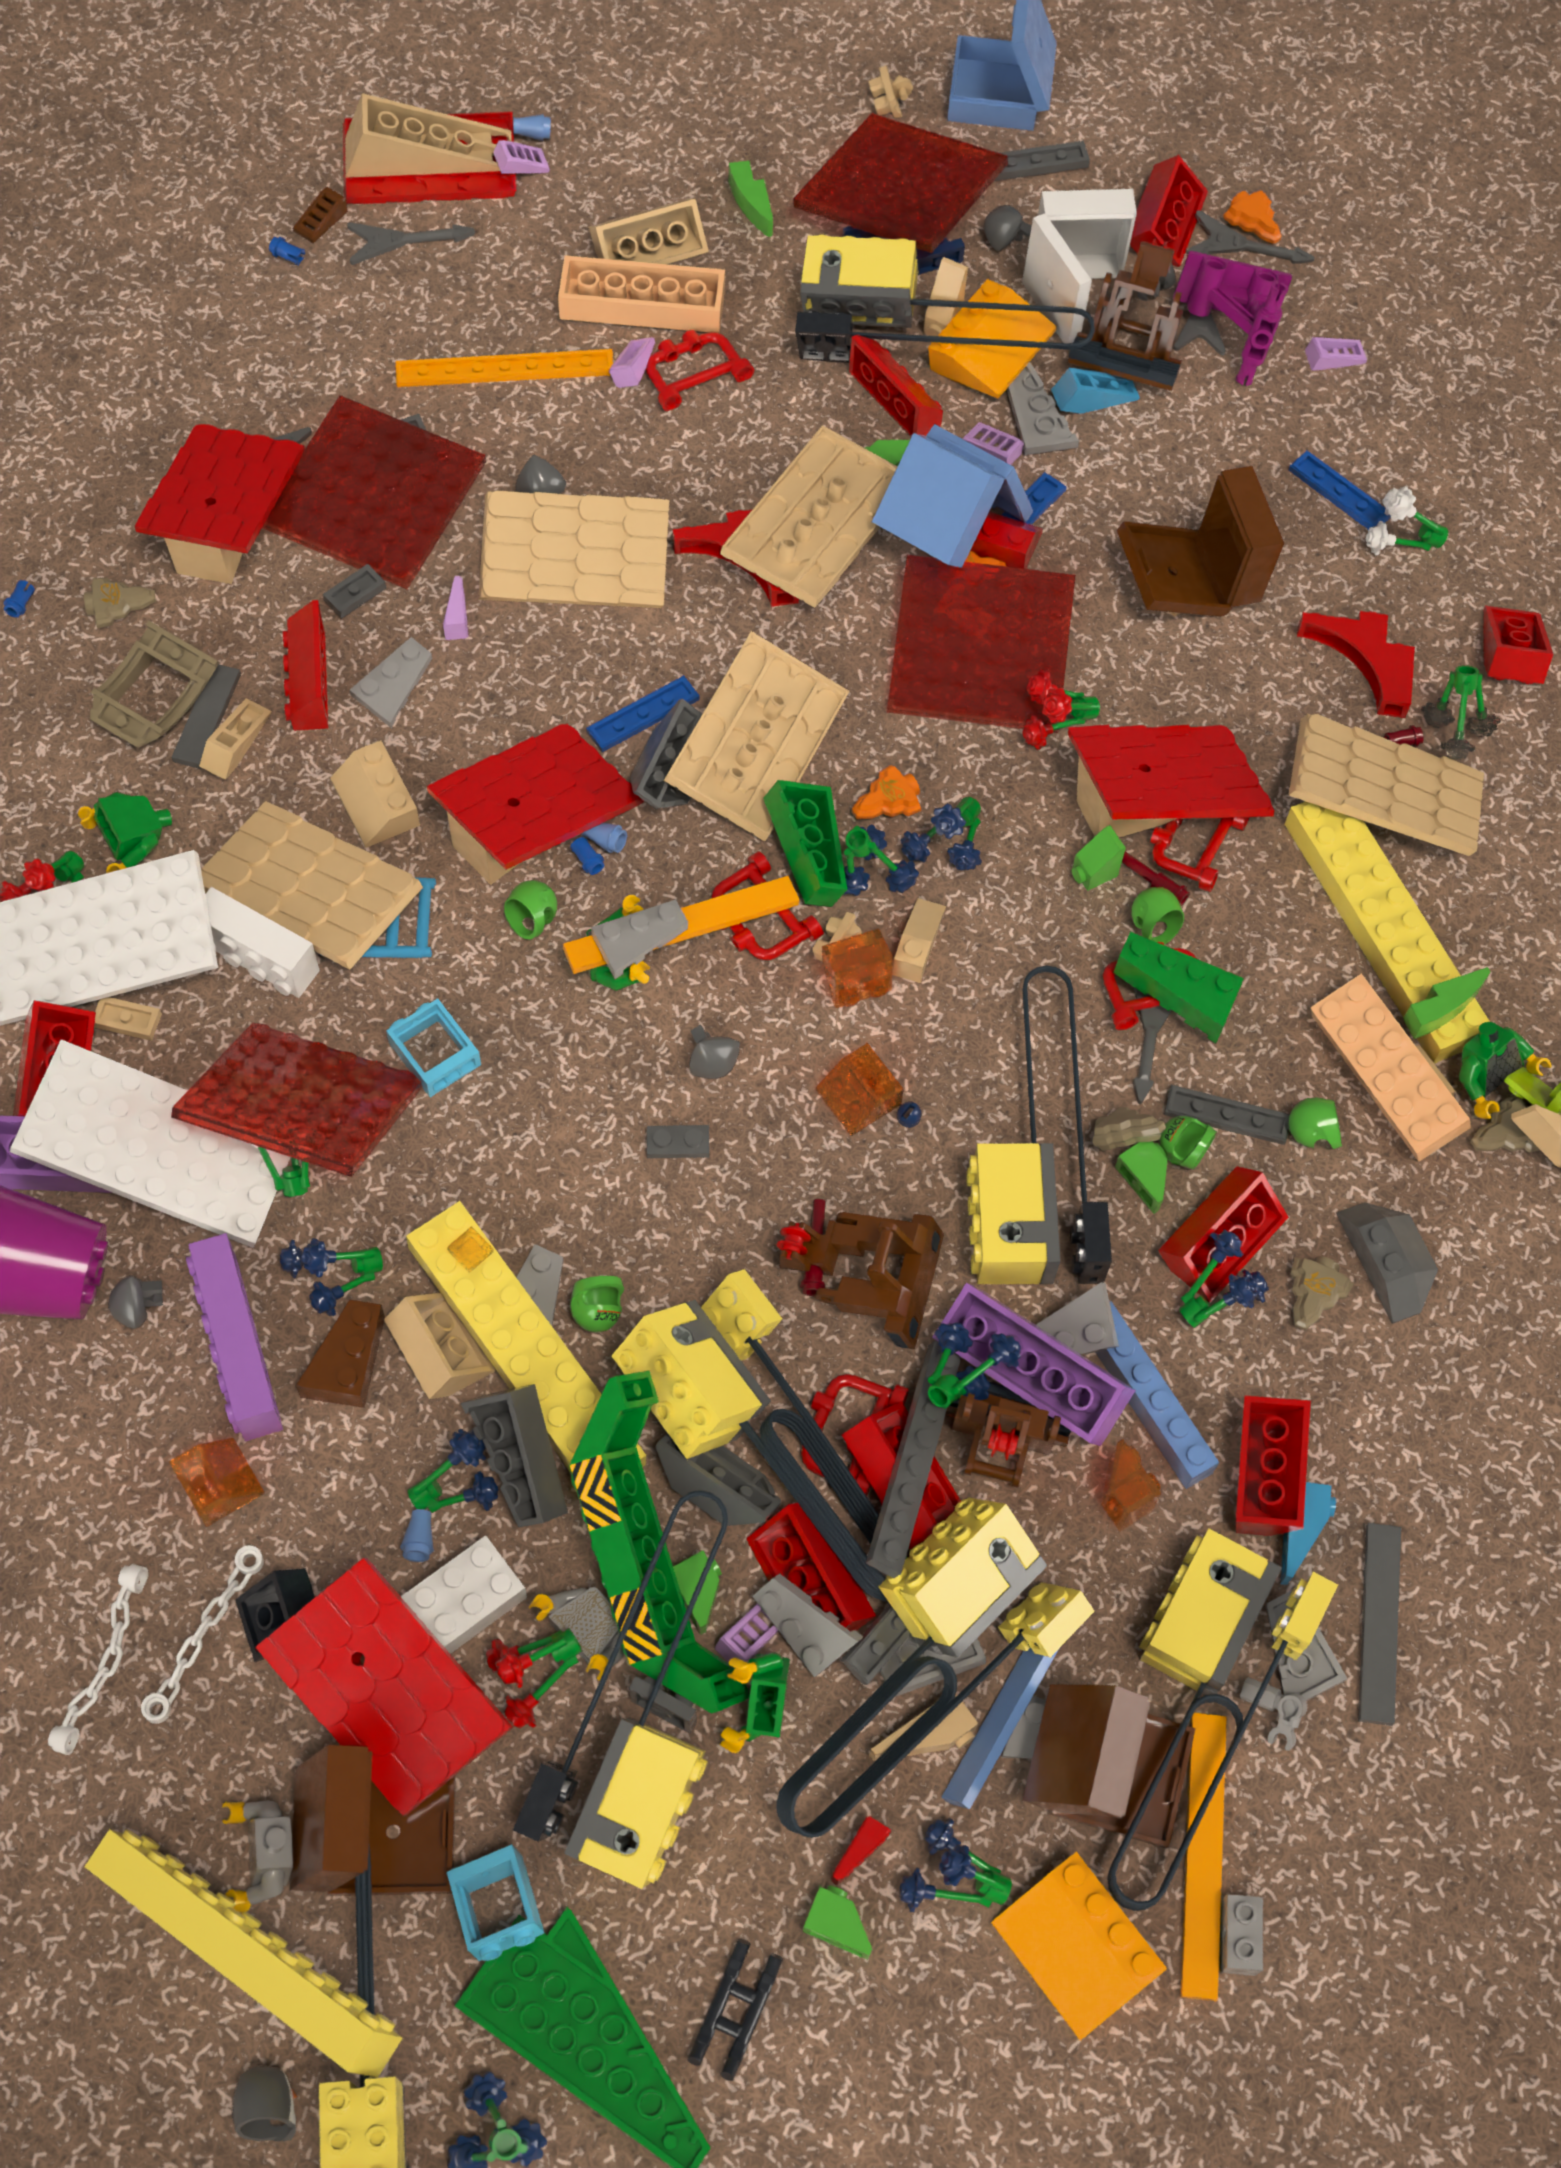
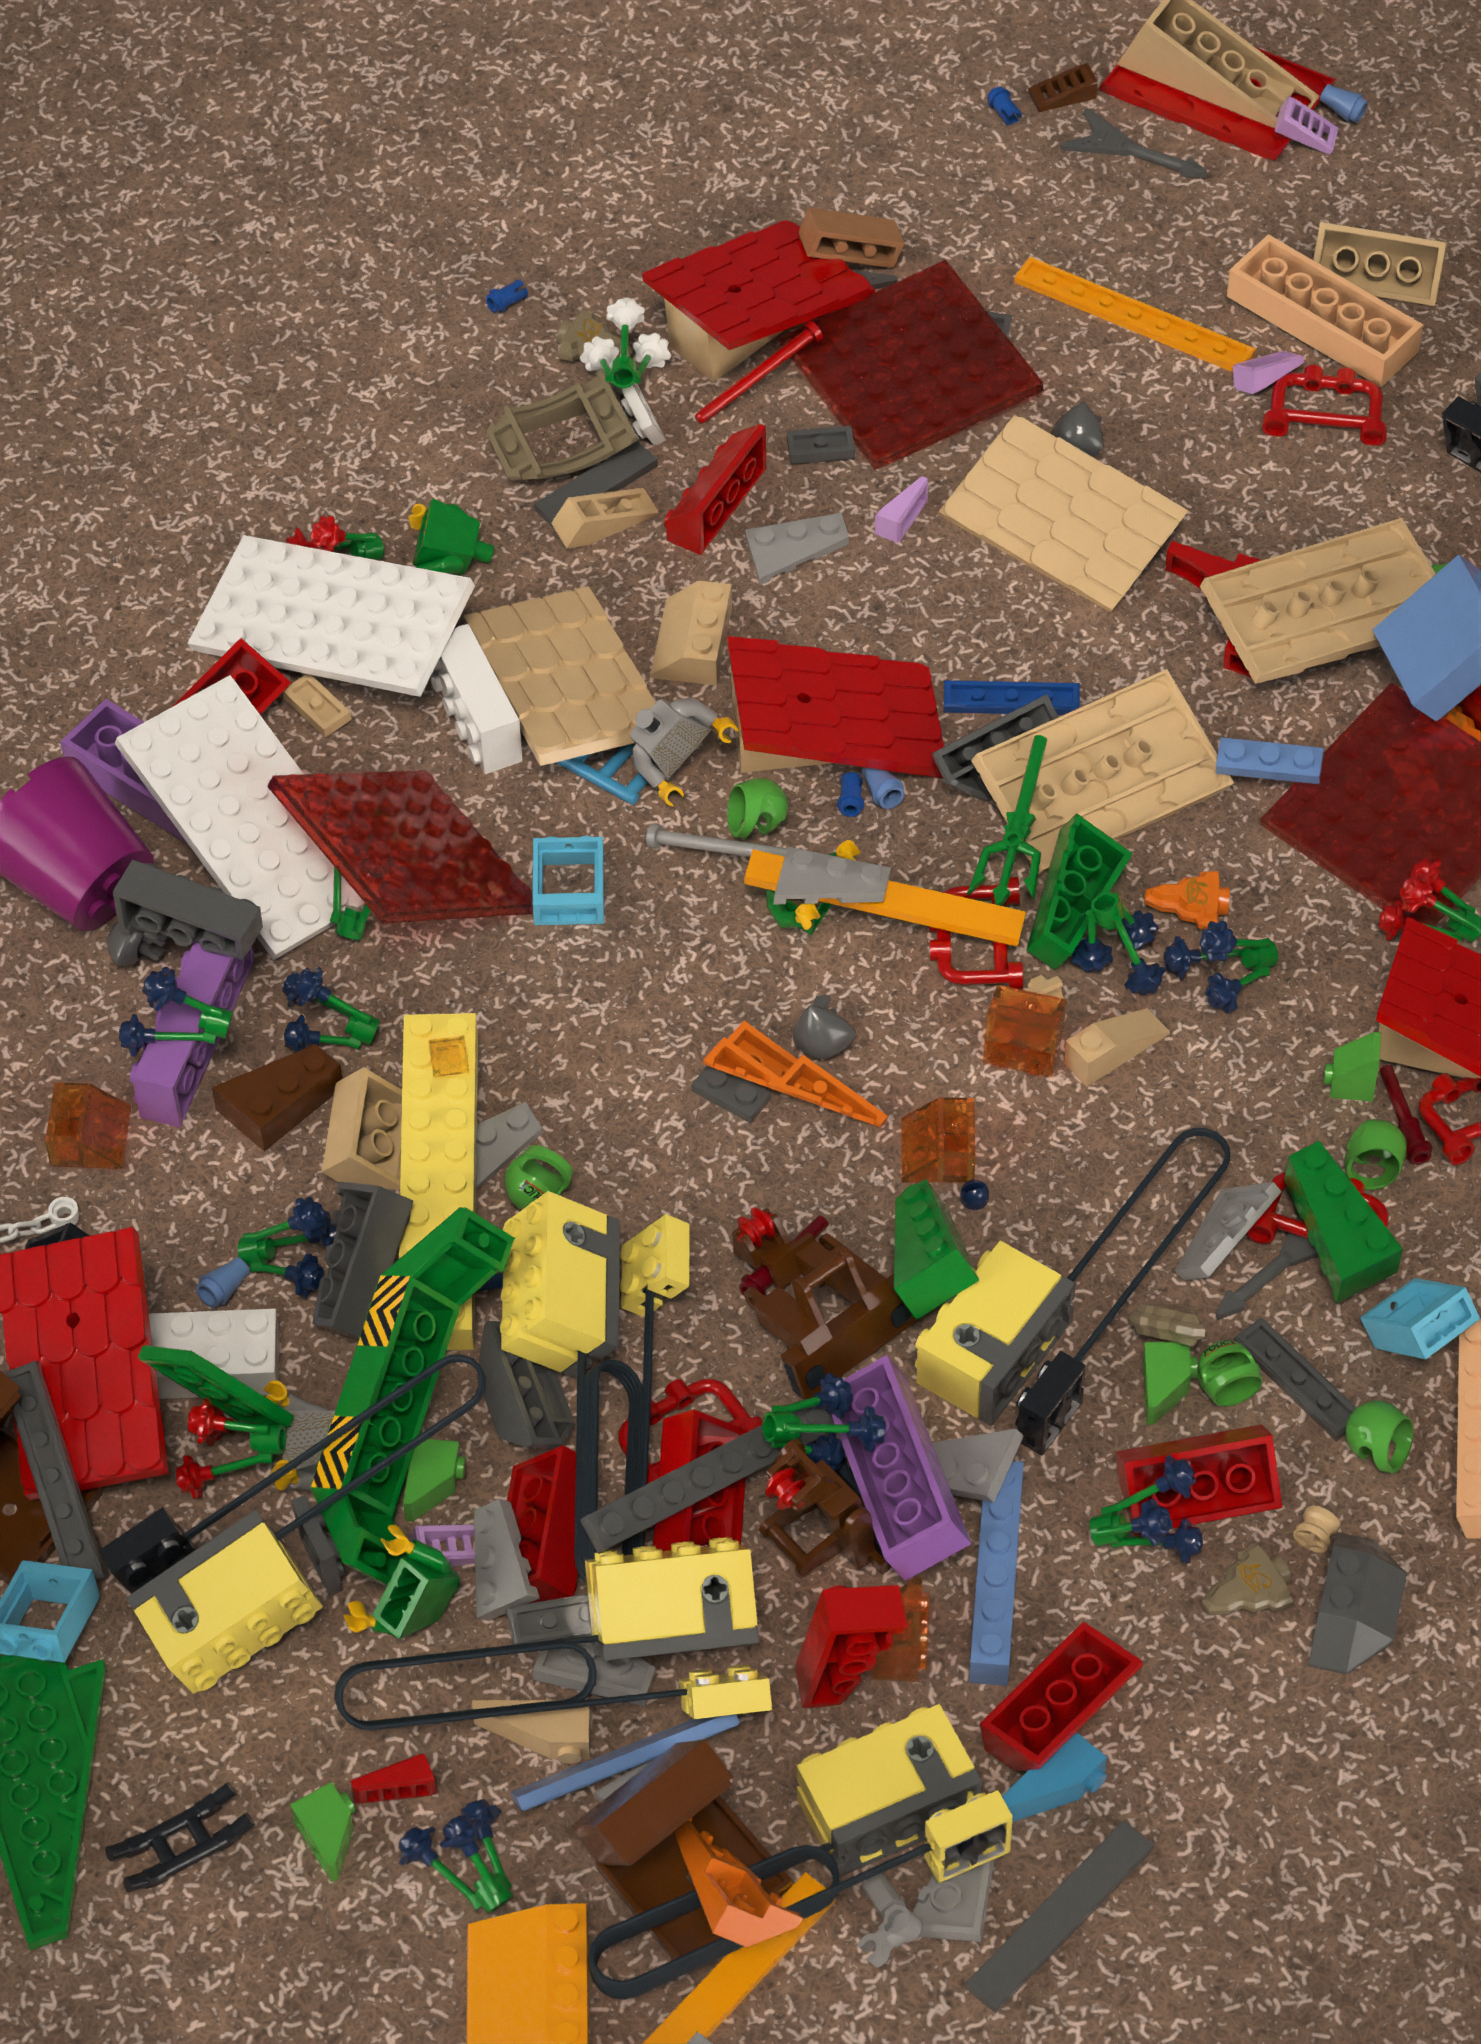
camera: 40 degrees right, 10 degrees down
none -> dark grey tile [4,1361,108,1581]
none -> dark grey wedge [113,859,263,959]
none -> plant [119,966,233,1056]
none -> green tile [138,1345,294,1428]
none -> white plant [580,298,671,388]
none -> white plate [609,361,666,446]
none -> light grey torso [630,698,739,806]
none -> light grey bar [646,824,787,857]
none -> orange wedge [674,1817,803,1947]
none -> red bar [695,320,823,424]
none -> orange wedge [703,1020,888,1127]
none -> red wedge [795,1585,908,1708]
none -> medium nougat brick [798,207,905,268]
none -> green wedge [894,1179,979,1320]
none -> green piece [967,735,1047,906]
none -> light grey wing [1174,1182,1282,1280]
none -> medium blue plate [1216,737,1324,784]
none -> tan wheel [1293,1505,1340,1554]
none -> medium azure window [1360,1278,1481,1359]

